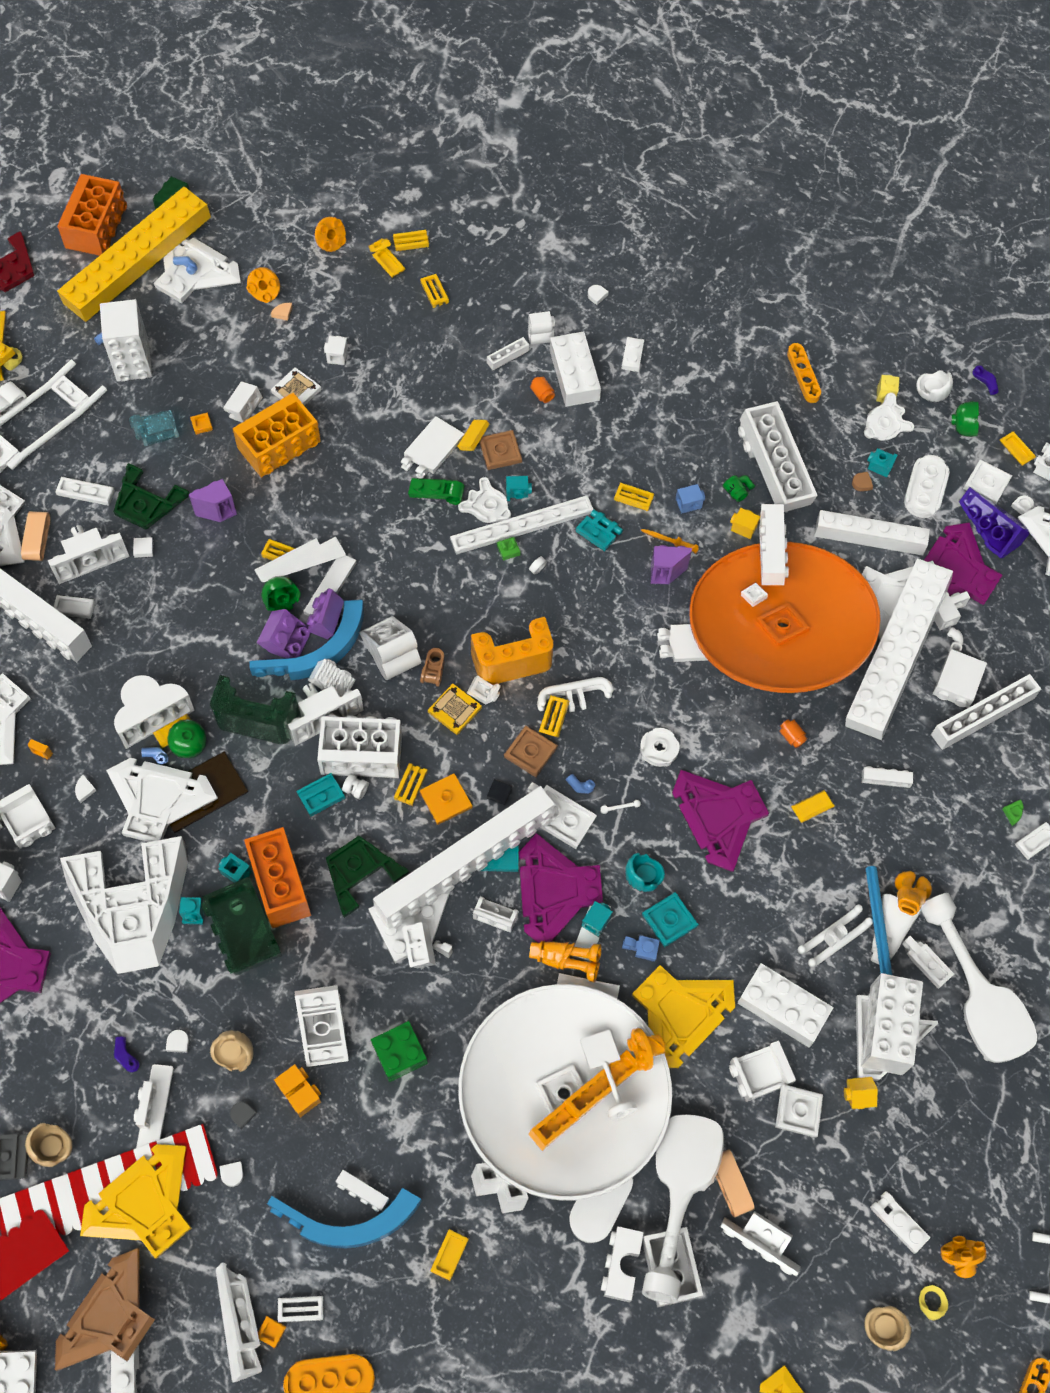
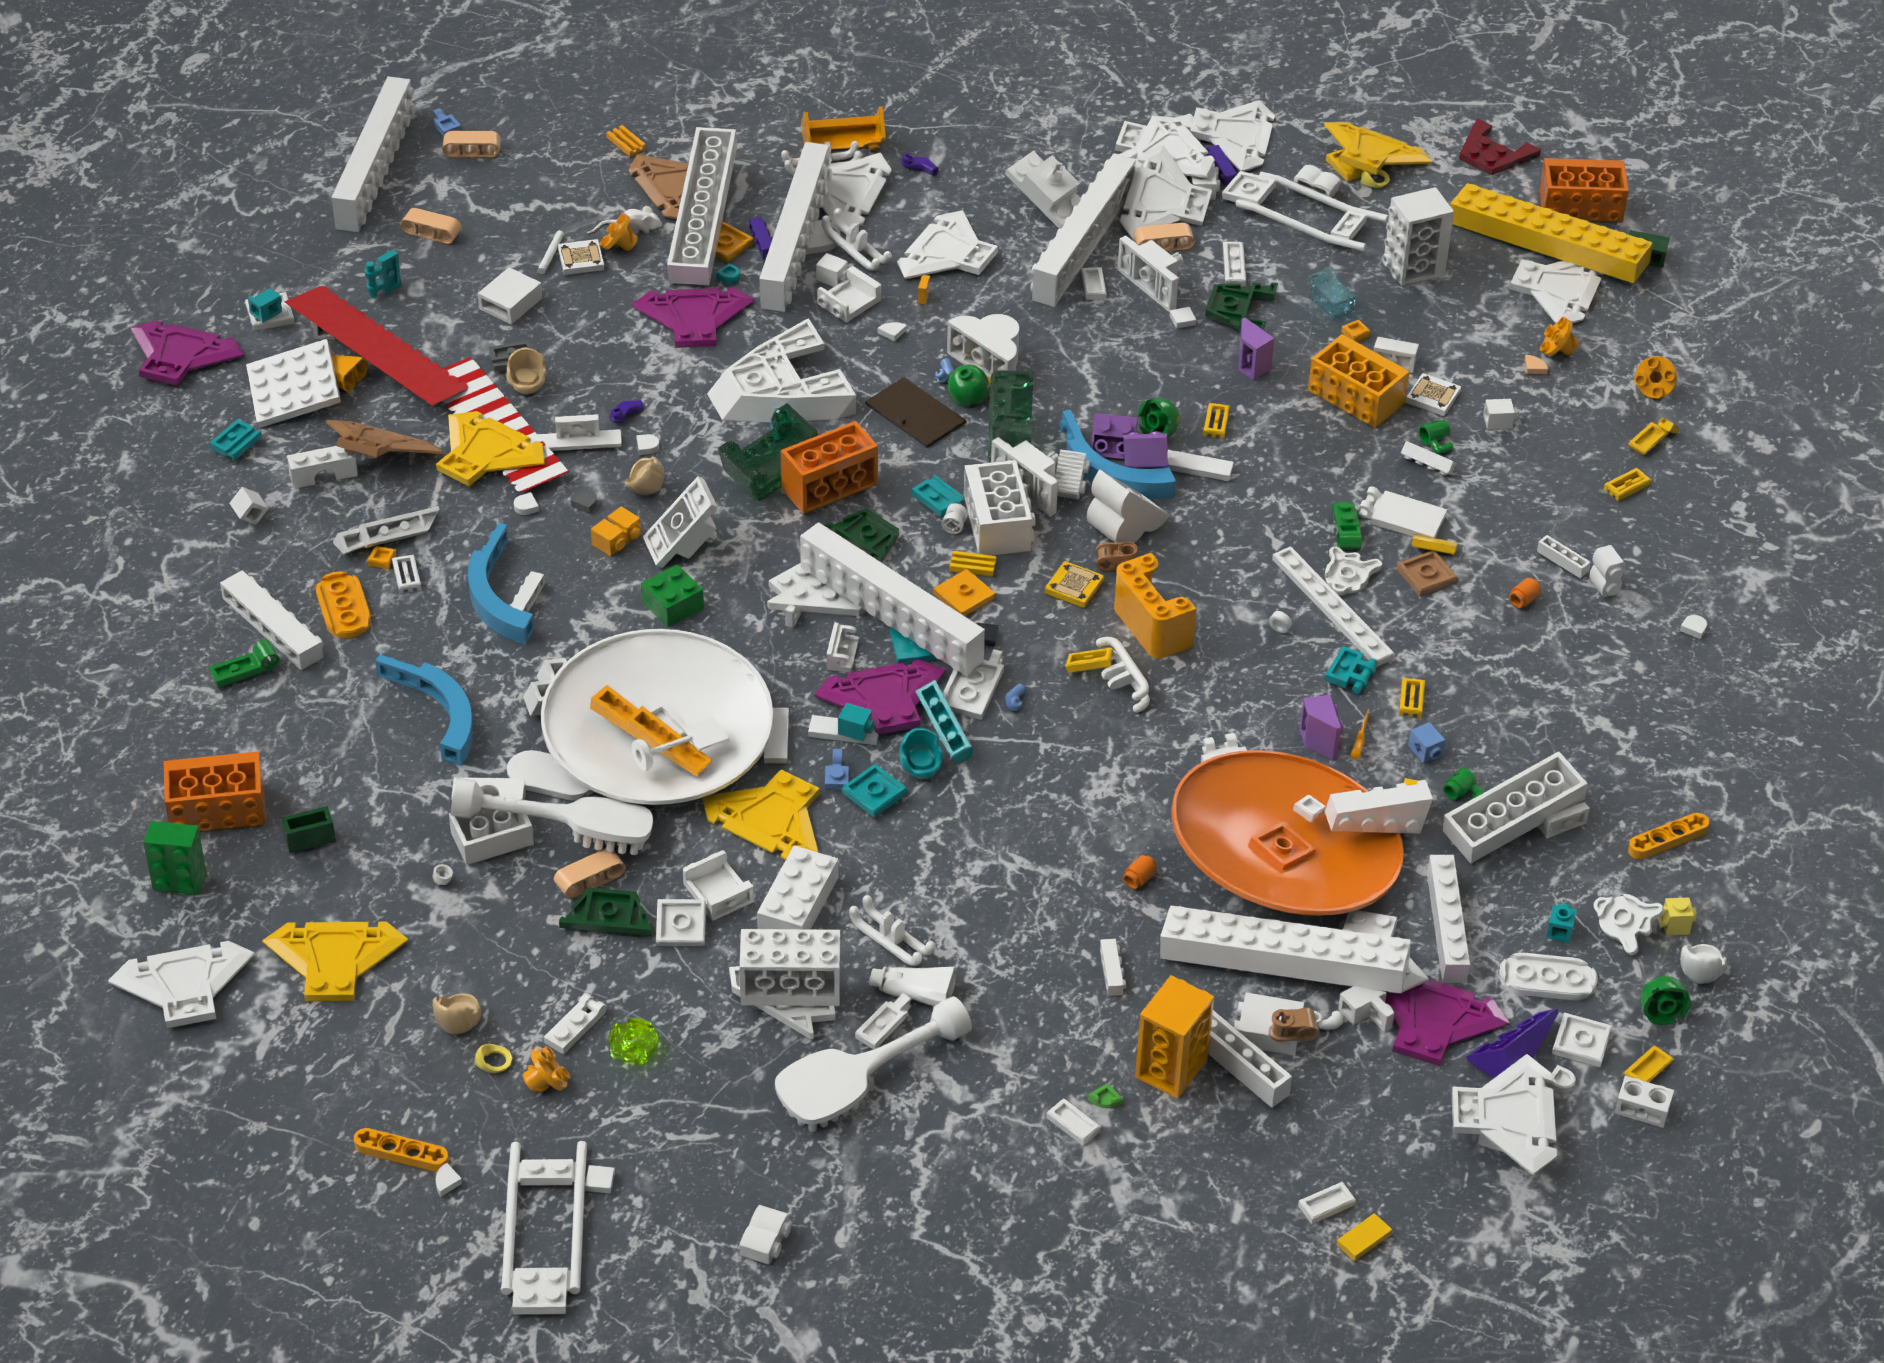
camera: 80 degrees right, 20 degrees down
white plate [106,758,218,842] -> none
medium blue arm [173,256,197,275] -> none
white wedge [255,537,345,582] -> none
yellow tile [393,230,429,251] -> none
white hinge [402,922,436,968] -> none
yellow tile [430,1229,469,1281] -> none
white bracket [467,676,501,705] -> none
bright green tile [497,537,520,561] -> none
medium nougat tile [504,725,558,777] -> none
teal brick [506,476,532,501] -> none
light orange piece [529,941,601,982] -> none
white brick [550,332,601,407] -> none
white hinge [601,800,641,814] -> none
white plate [622,337,644,372] -> none
light orange plate [627,1028,665,1071] -> none
white plate [640,728,680,767] -> none
magenta plate [672,770,769,872] -> none
white bracket [720,1211,800,1276] -> none
yellow tile [791,790,835,823] -> none
yellow brick [844,1077,878,1109] -> none
medium nougat tile [852,472,873,492] -> none
dark azure axle [866,866,892,975] -> none
light orange piece [895,871,932,916] -> none
dark purple arm [972,365,999,395] -> none
none -> dark azure arch [375,654,473,766]
none -> white hinge [433,864,453,885]
none -> dark green wing [559,888,652,936]
none -> clear neon green plate [608,1018,658,1065]
none -> teal brick [916,680,974,763]
none -> light orange brick [1135,975,1214,1099]
none -> medium nougat piece [1269,1008,1319,1042]
none -> white piece [1401,441,1457,476]
none -> green piece [1418,420,1453,455]

